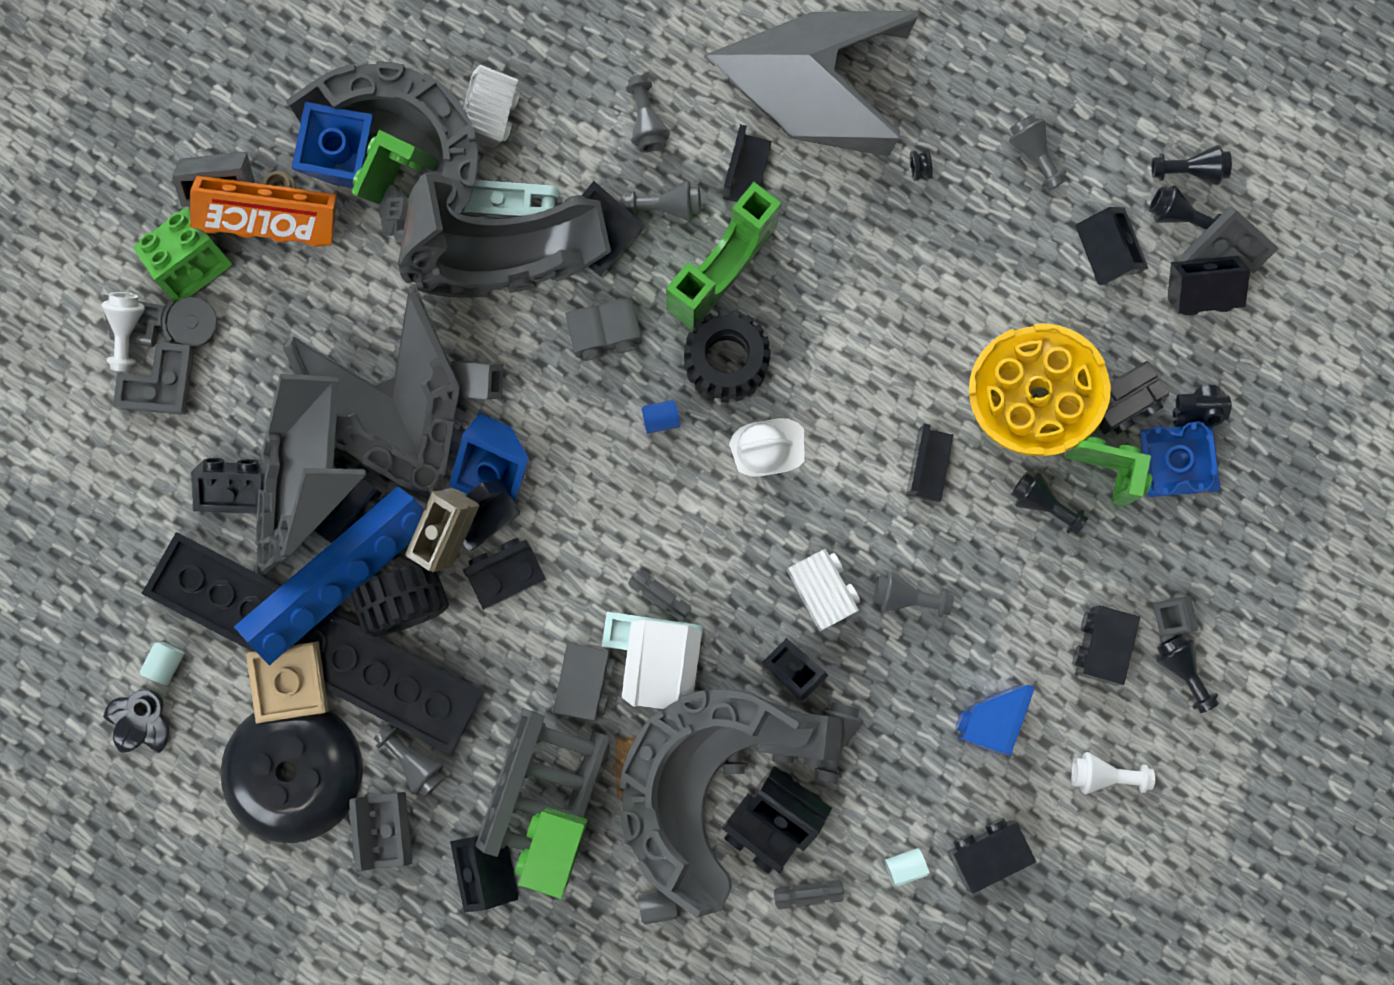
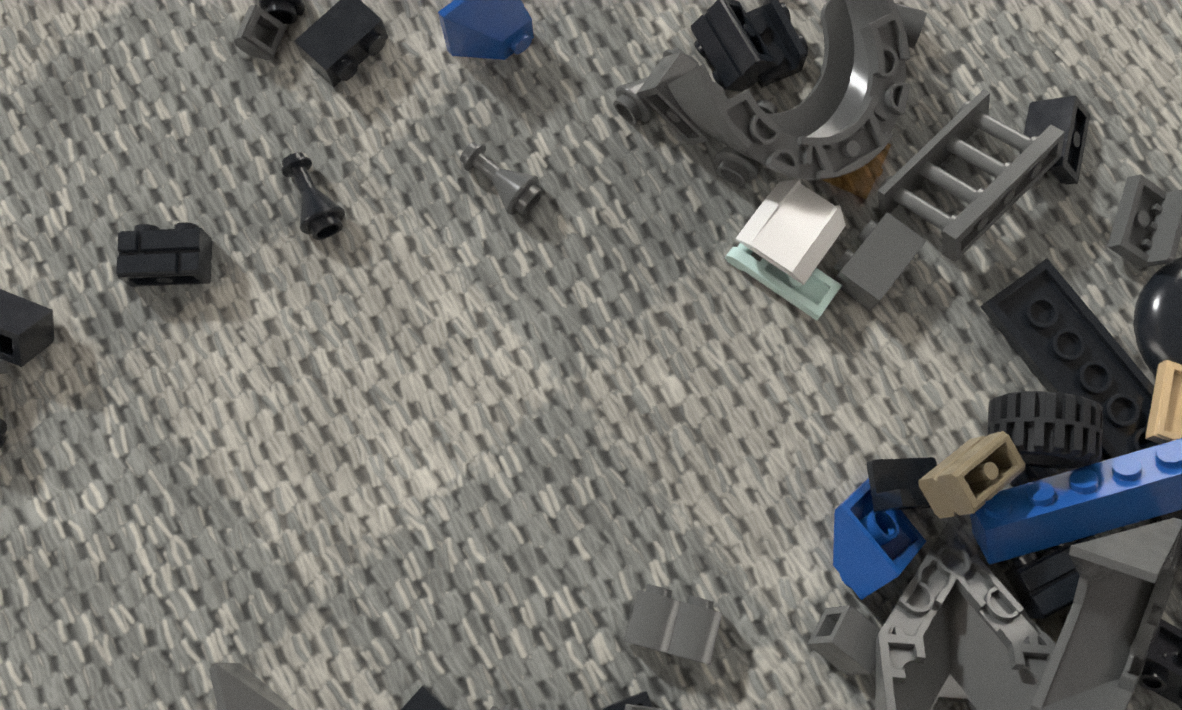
camera: 150 degrees left, 5 degrees down
dark grey piece [374,724,446,797] -> none
black bracket [463,538,547,610] -> none
bright green brick [515,807,588,899] -> none
dark grey axle [628,569,692,622] -> none
blue brick [642,400,680,434] -> none
bright green arch [666,182,781,330] -> none
black tyre [684,310,771,403] -> none
white piece [729,418,805,477] -> none
black slope [762,638,829,701] -> none
white brick [787,549,860,632] -> none
black panel [906,423,954,502] -> none
black bush [910,149,933,181] -> none
yellow brick [969,323,1111,456] -> none
dark grey piece [1009,114,1067,191] -> none
bright green bracket [1065,437,1152,506] -> none
black panel [1076,207,1149,285] -> none
blue slope [1140,422,1221,497] -> none
black plate [1172,385,1232,427] -> none

